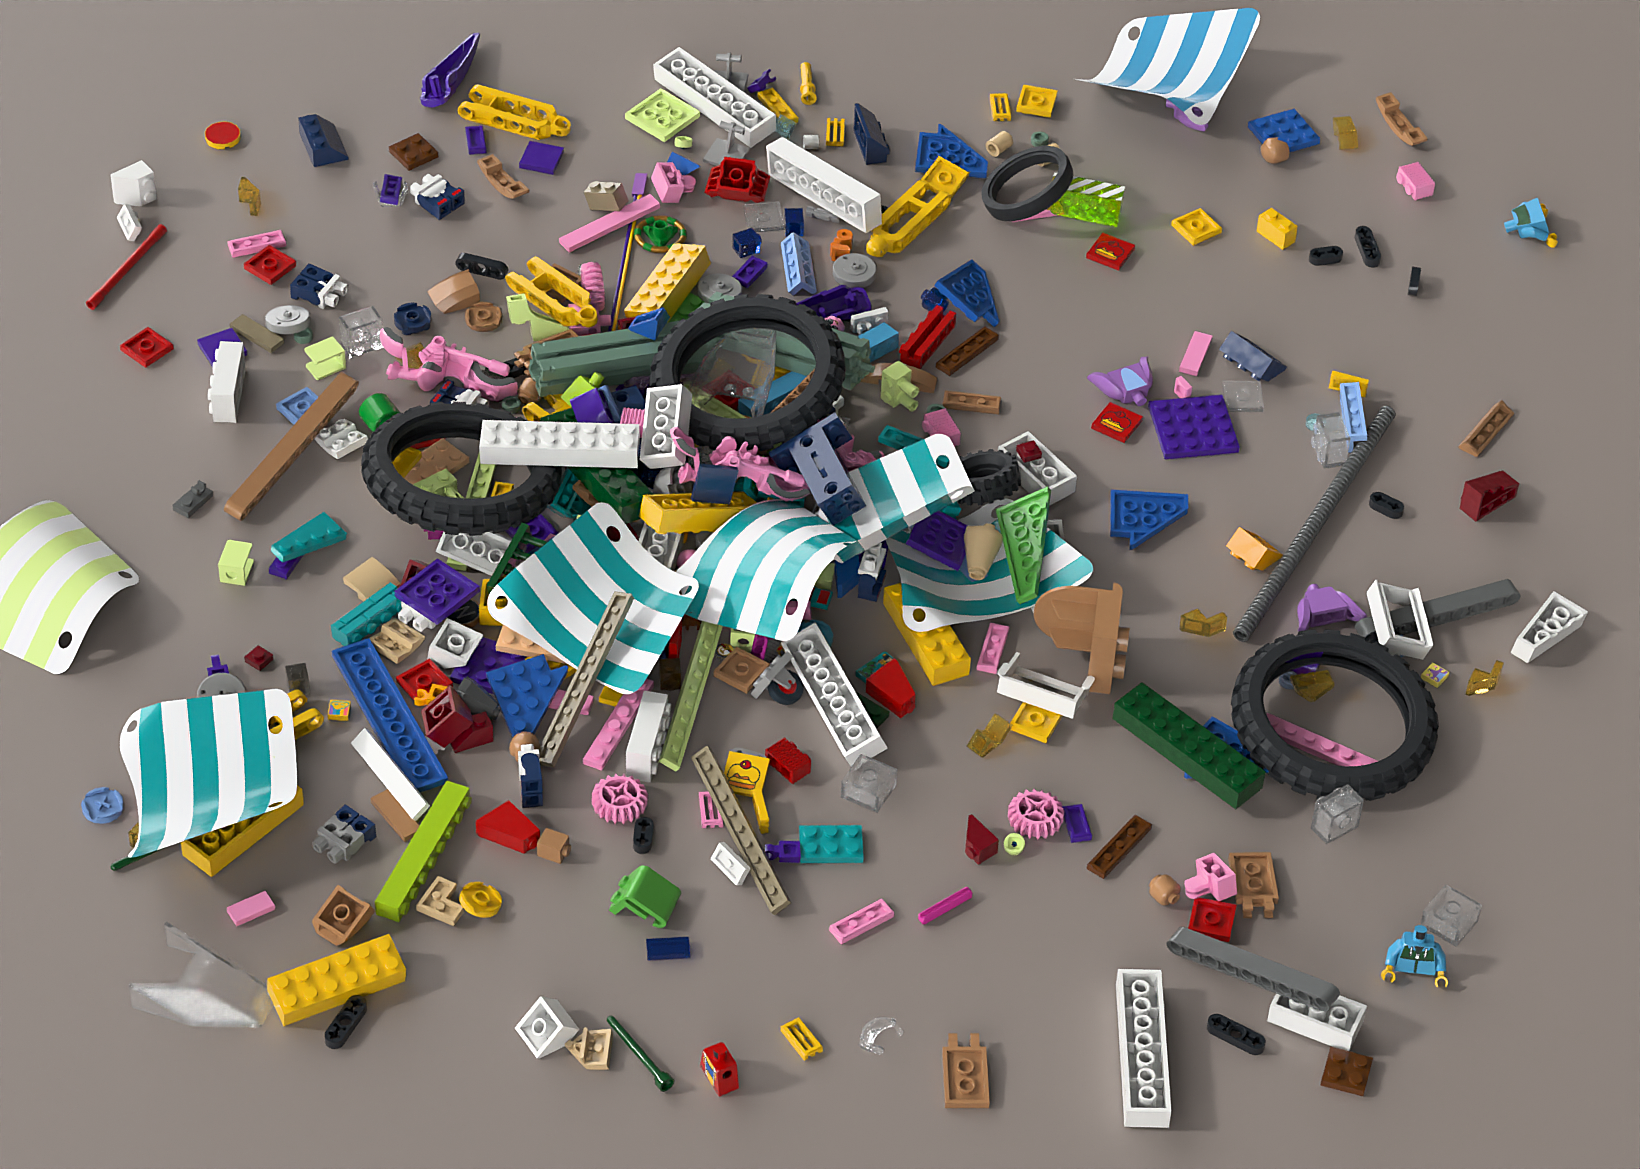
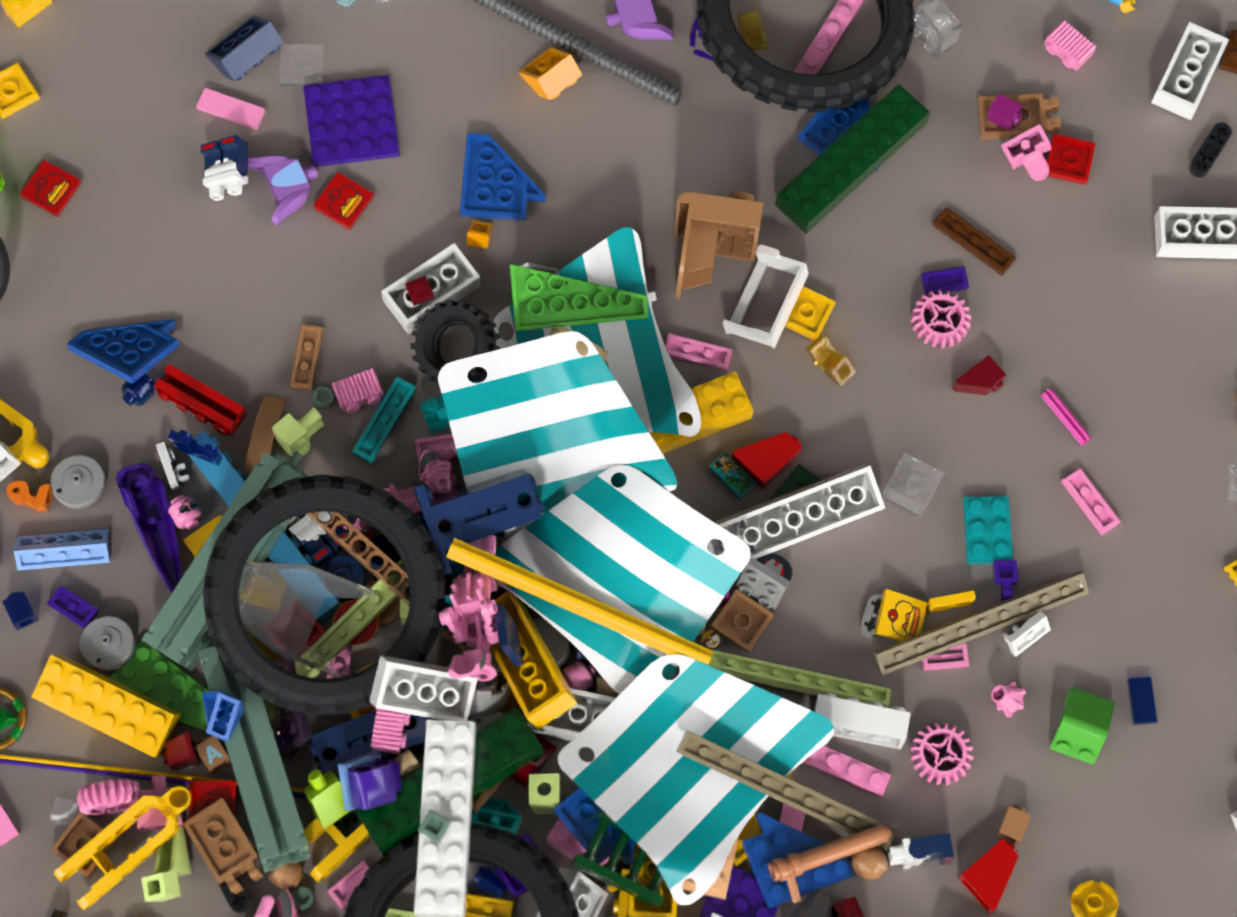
camera: 90 degrees left, 25 degrees up
black beam [633,817,654,854] -> none
red brick [765,737,811,784] -> none
reddish brown tile [936,326,999,376] -> none
yellowish green tile [1004,833,1025,855] -> none
medium nougat head [1149,874,1181,906] -> none
dark grey beam [1166,927,1340,1012] -> none
bright pink tile [1174,376,1192,398] -> none
clear yellow slope [1179,608,1227,637] -> none
none -> clear blue plate [168,430,222,466]
none -> hips [201,135,248,201]
none -> sand green tile [418,810,452,844]
none -> yellow axle [446,538,714,665]
none -> light orange slope [466,220,494,249]
none -> nougat cylinder [768,824,892,903]
none -> magenta brick [987,94,1023,131]
none -> bright pink rock [991,681,1026,718]
none -> bright pink brick [1044,20,1096,71]

